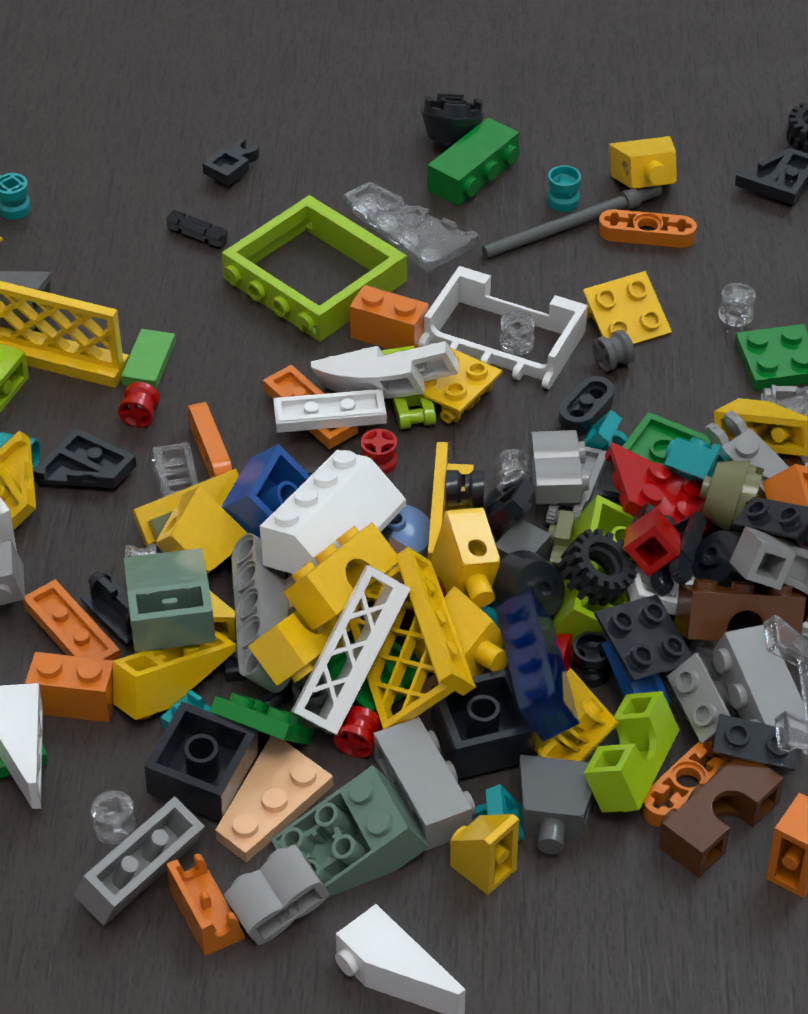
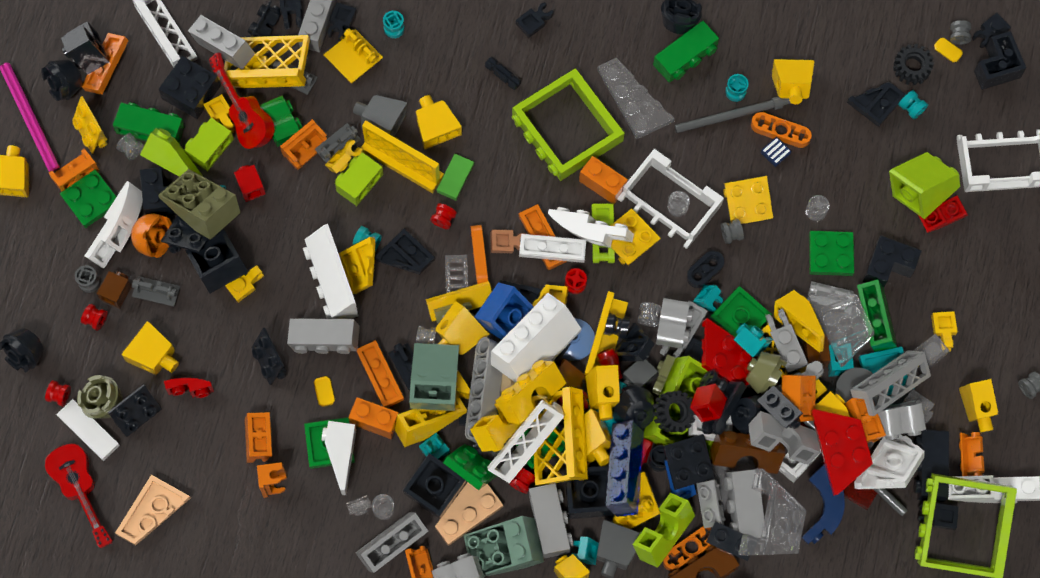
camera: 10 degrees right, 25 degrees up
none -> clear plate [346,495,372,516]
none -> yellow torso [416,95,462,150]
none -> nougat plate [490,230,526,254]
none -> dark blue tile [761,137,791,167]

